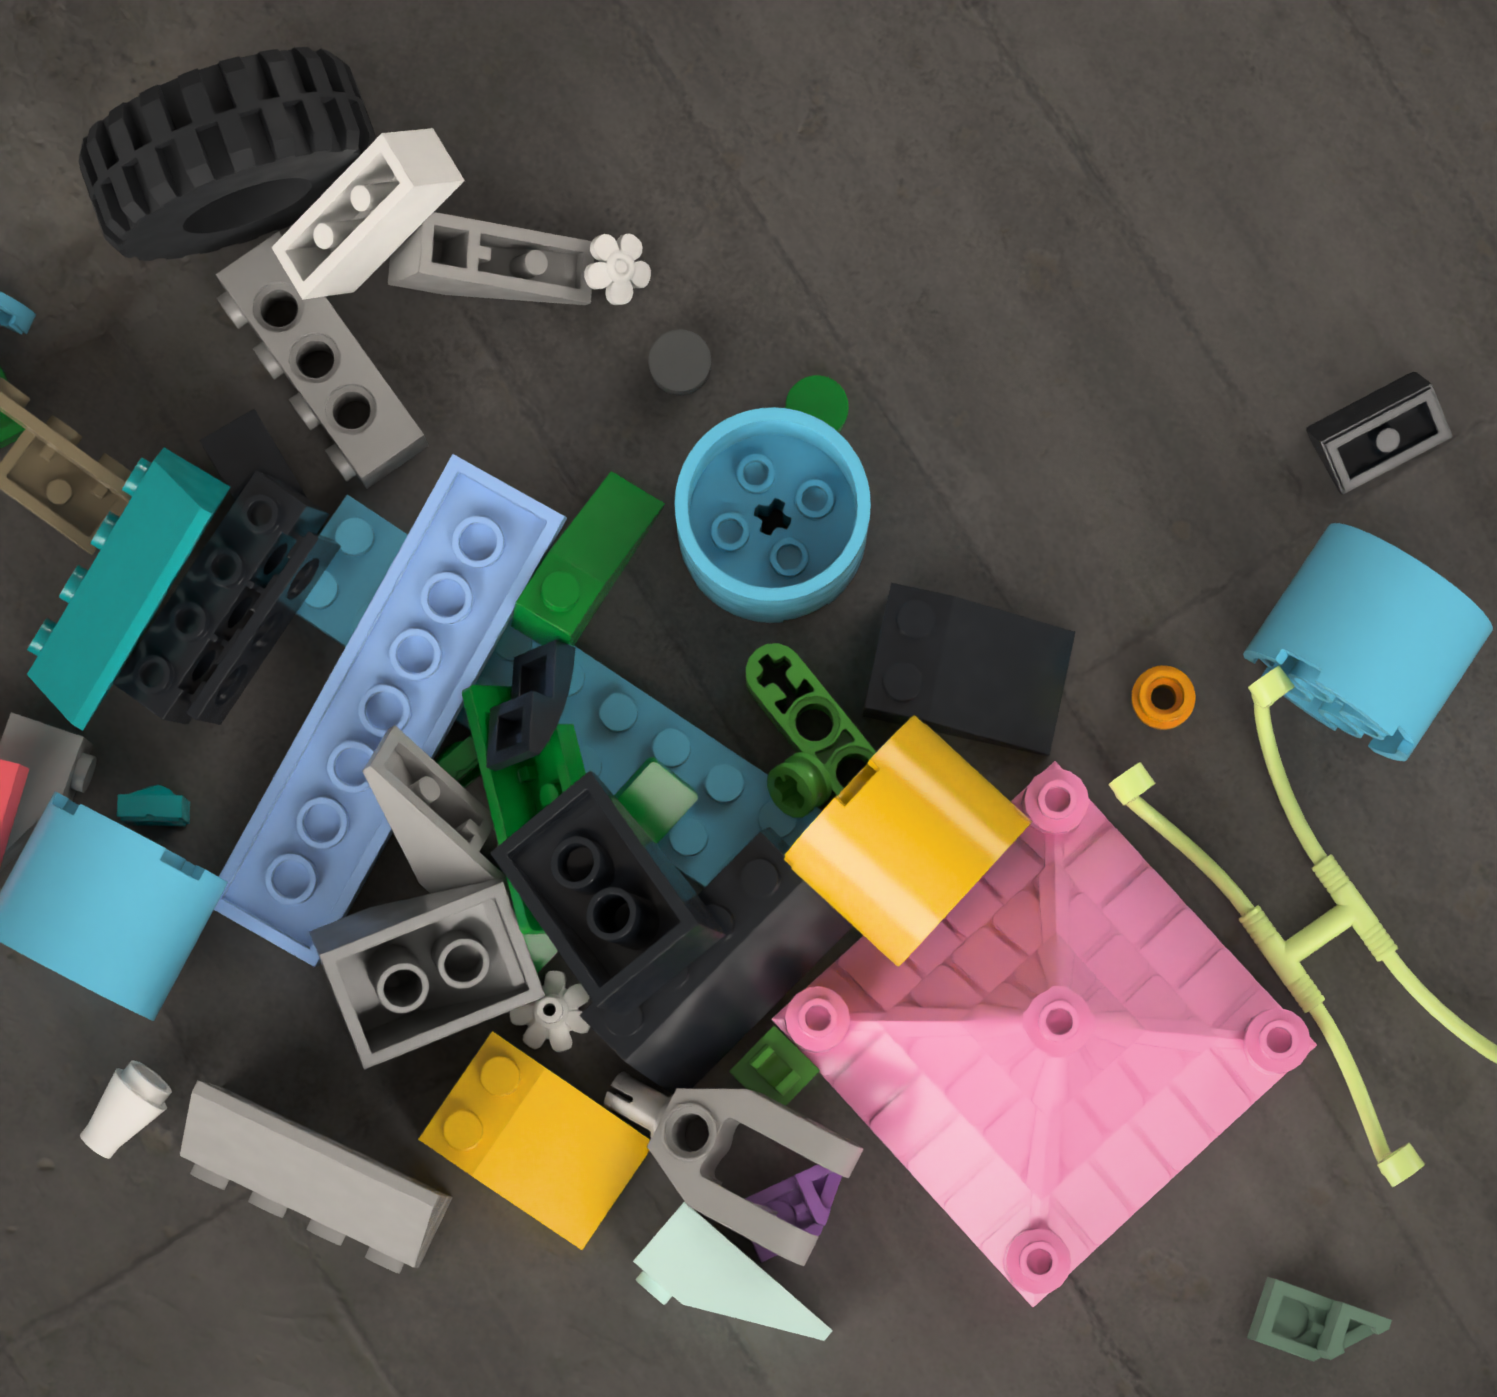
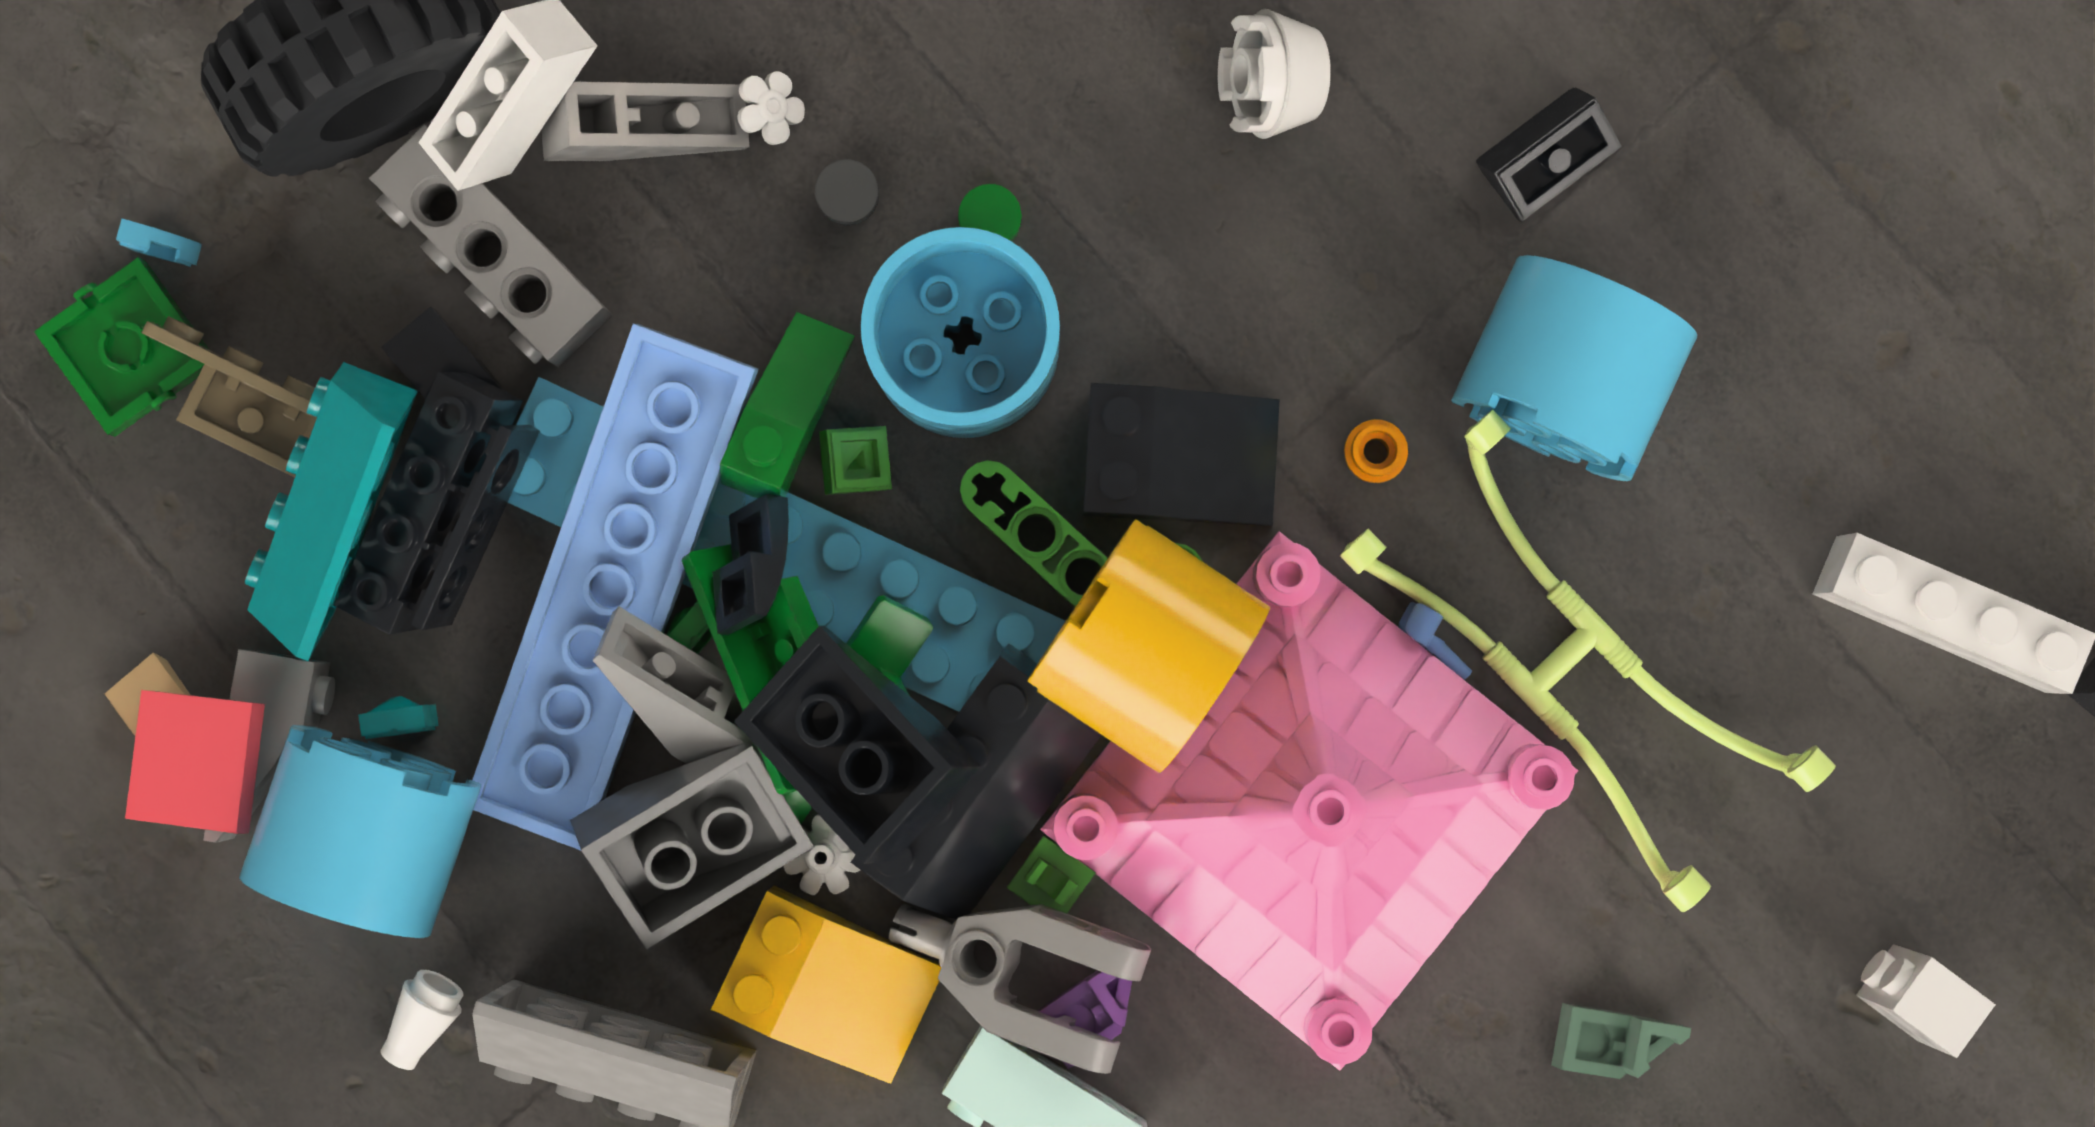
camera: 10 degrees left, 5 degrees up
bright green bush [767,752,832,818] -> none
none -> bright green tile [819,426,892,495]
none -> white cone [1218,9,1330,139]
none -> medium blue hand [1399,602,1472,680]

